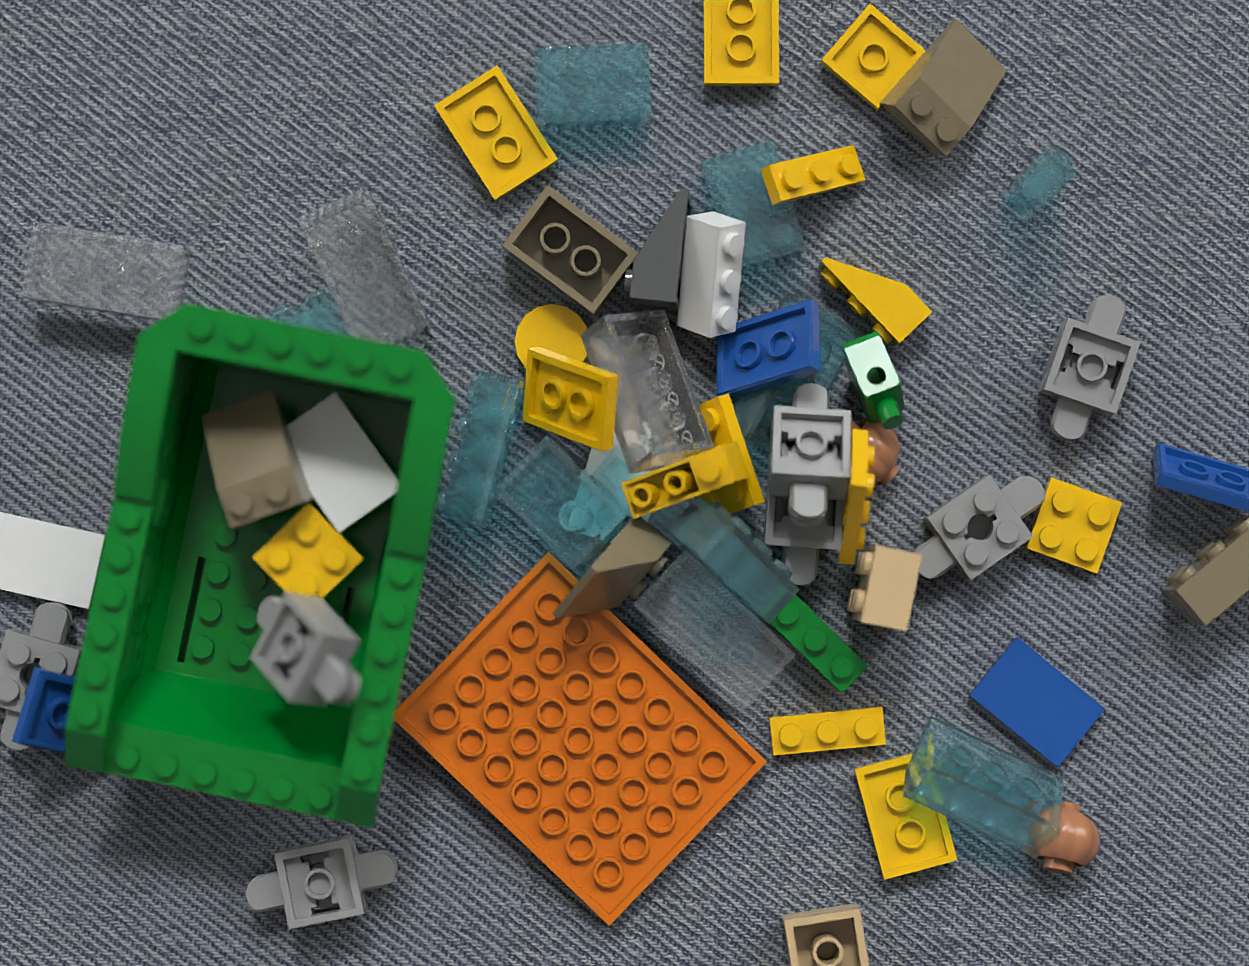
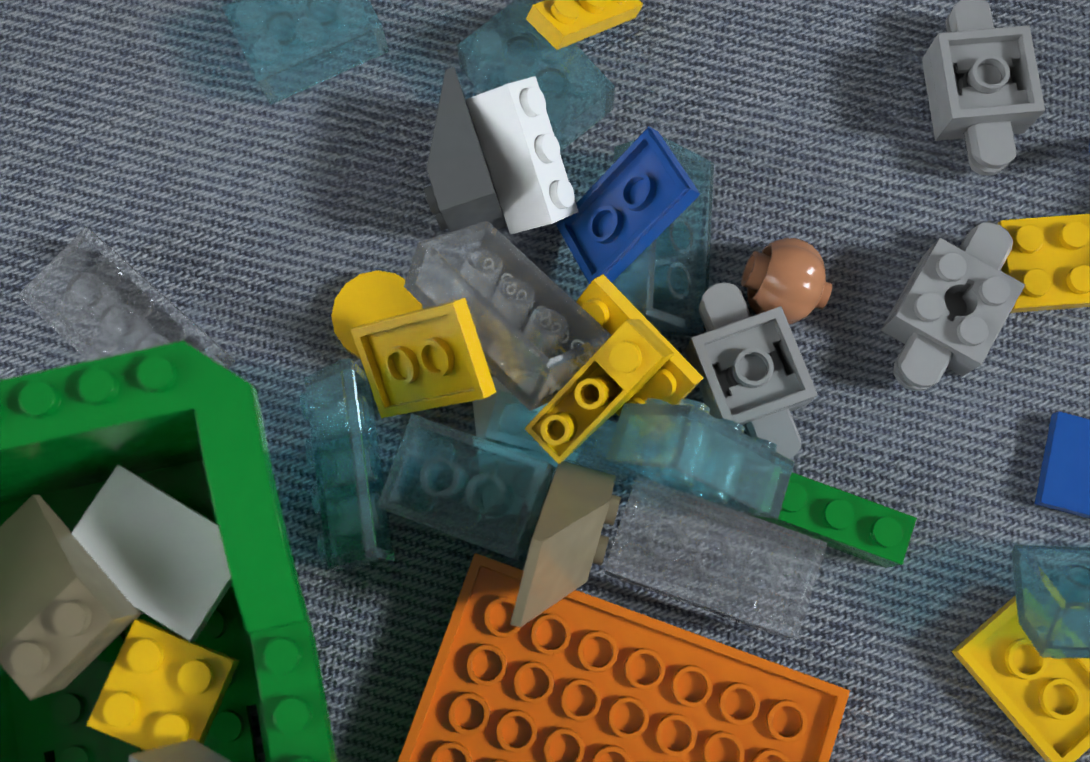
camera: 25 degrees left, 10 degrees down
yellow plate [434,65,558,202] -> none
dark tan brick [502,185,639,317] -> none
light grey brick [768,383,851,528] -> none
yellow plate [769,706,886,756] -> none
yellow slope [819,257,932,346] -> none
yellow plate [839,429,875,565] -> none
green torso [842,331,905,429] -> none
tan brick [847,545,922,631] -> none

